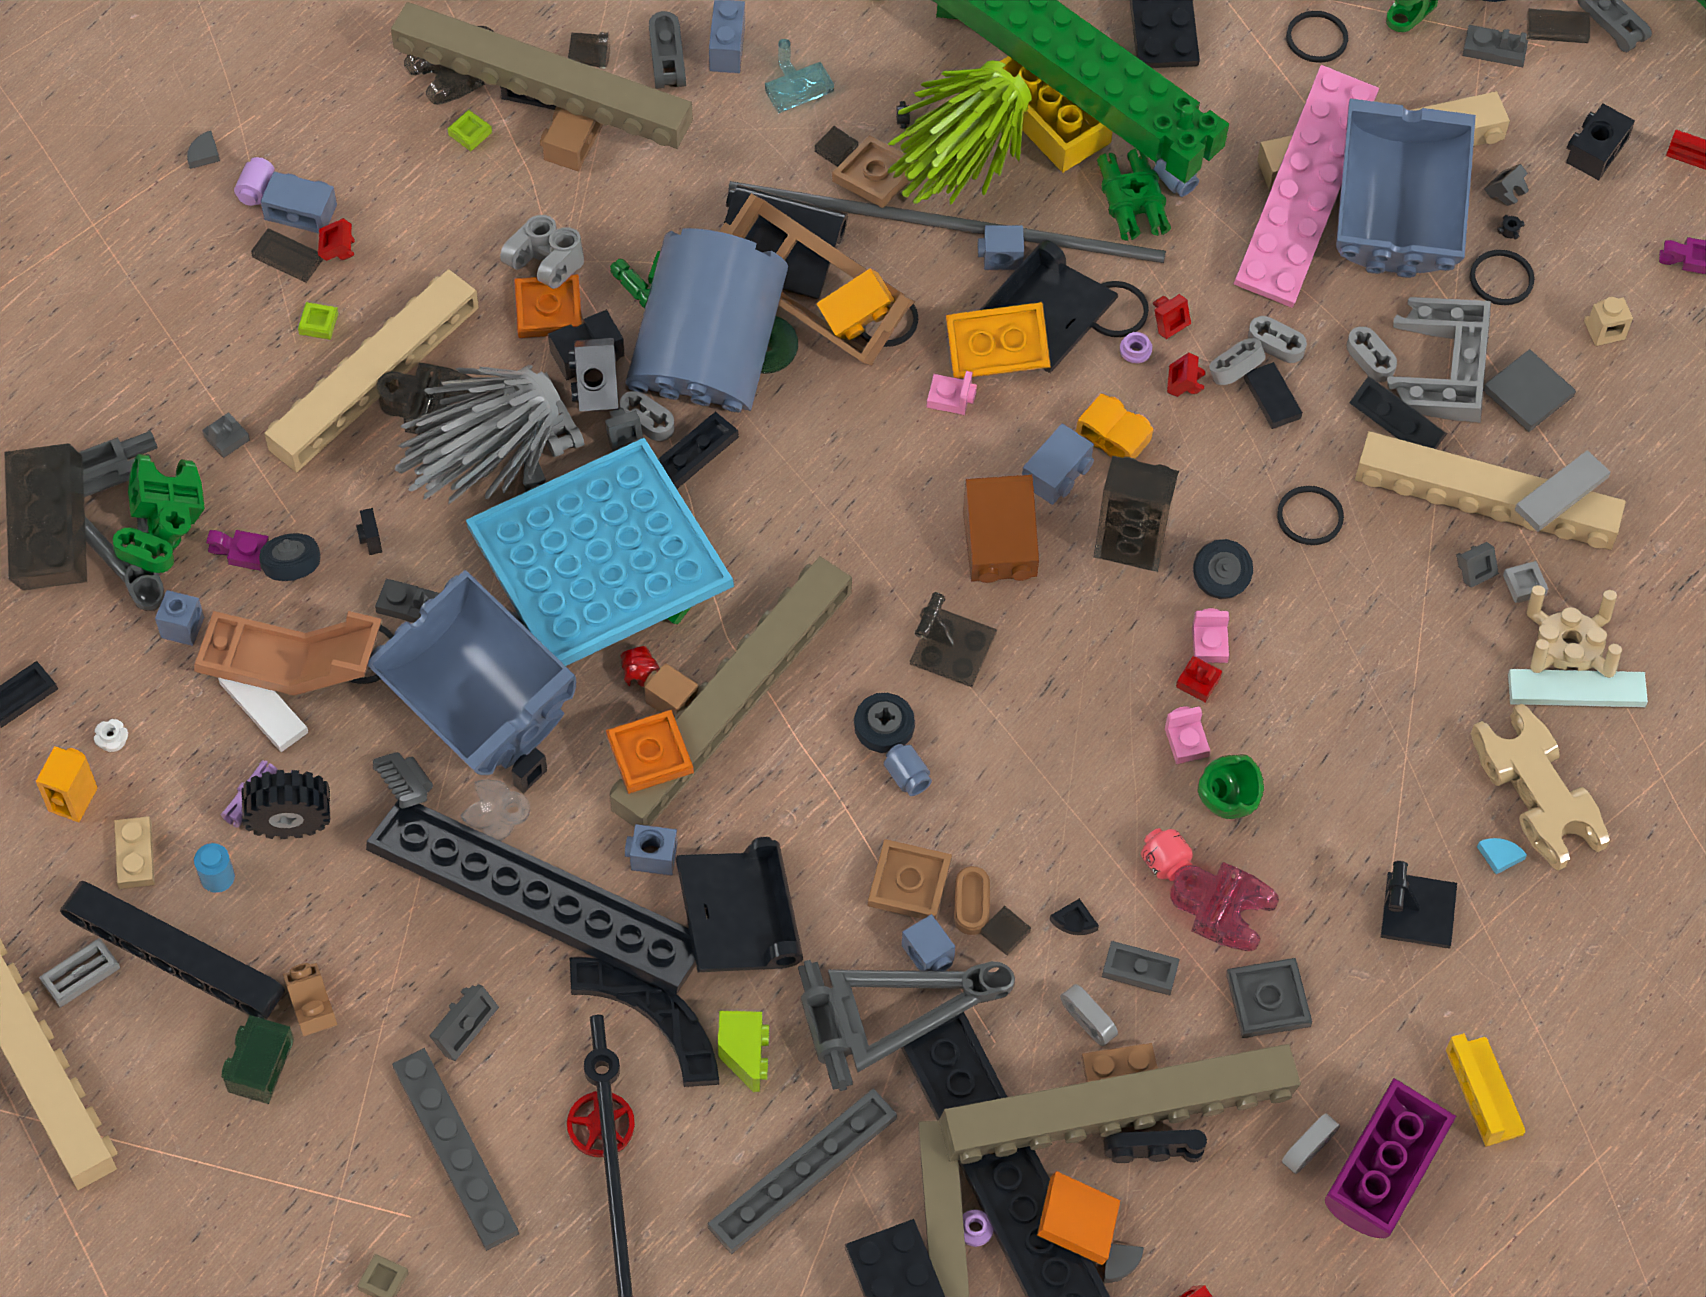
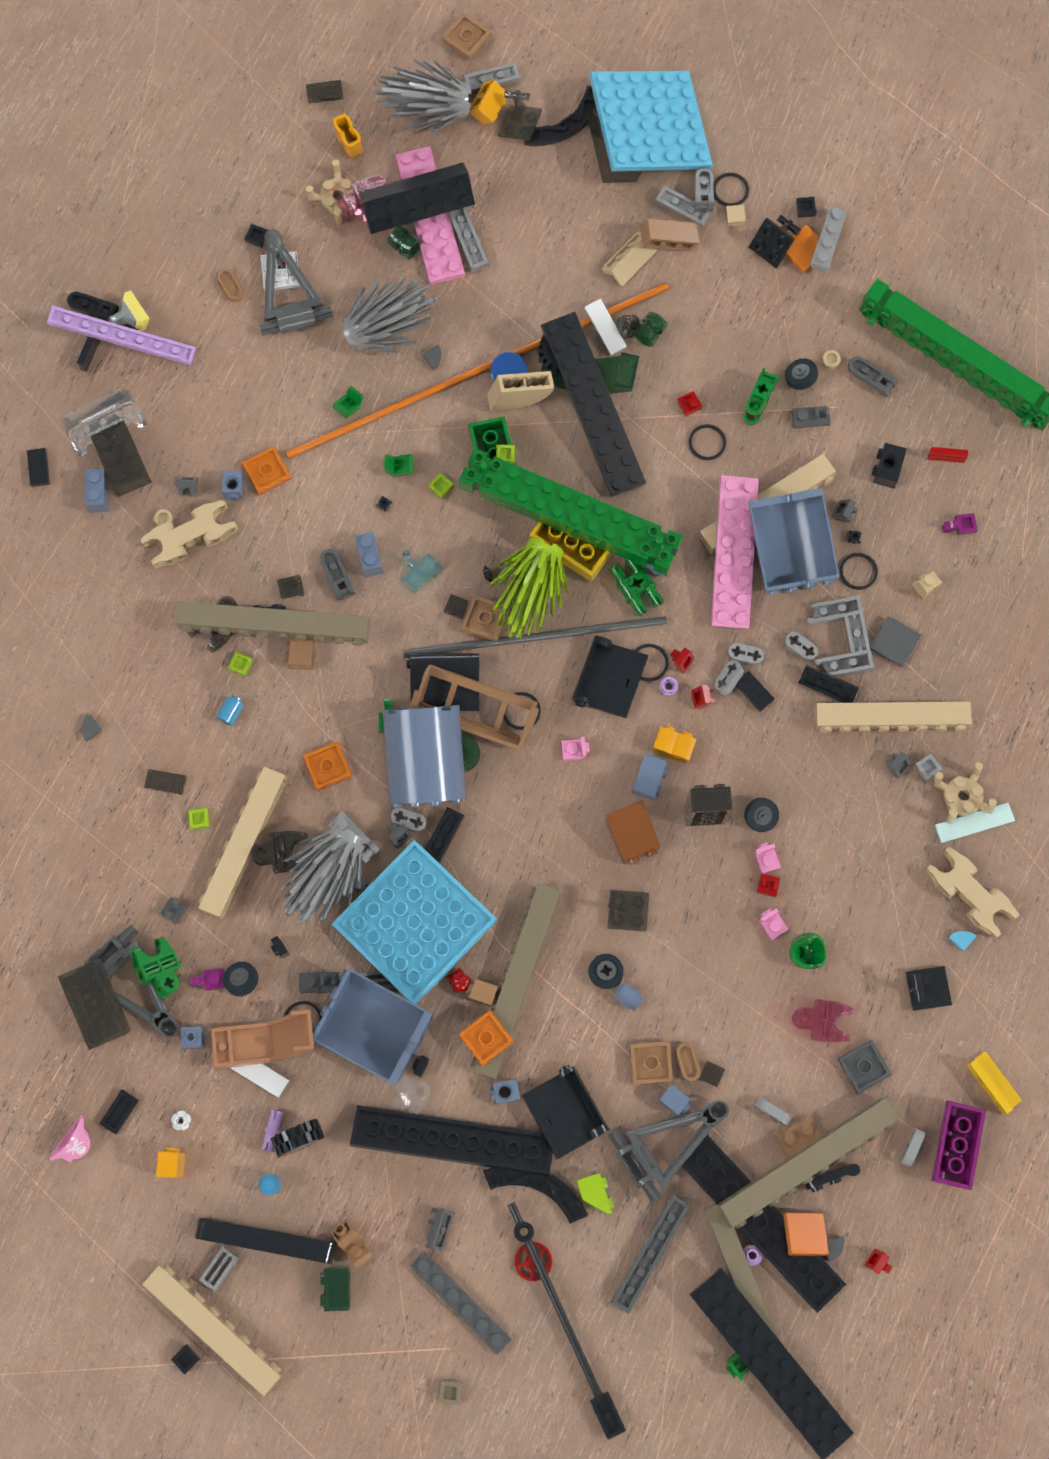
camera: 15 degrees left, 15 degrees up
green beam [113,527,174,573] -> none
tan plate [114,816,155,889] -> none
lavender brick [234,157,274,206] -> none
sand blue brick [260,172,337,233] -> none
red tile [318,218,355,261] -> none
dark grey piece [373,752,433,808] -> none
light grey piece [500,215,584,289] -> none
black brick [548,309,625,381] -> none
brick [568,338,619,411] -> none
green axle [610,258,650,309] -> none
light orange brick [816,268,895,340] -> none
light orange tile [946,302,1051,379] -> none
sand blue brick [978,225,1024,270] -> none
black tile [1050,898,1099,935] -> none
dark grey plate [1102,941,1180,996] -> none
coral head [1141,828,1193,881] -> none
black piece [1277,486,1344,545] -> none
light grey tile [1515,450,1611,532] -> none
clear smoke tile [1527,8,1590,43] -> none
none -> dark azure brick [216,695,244,726]

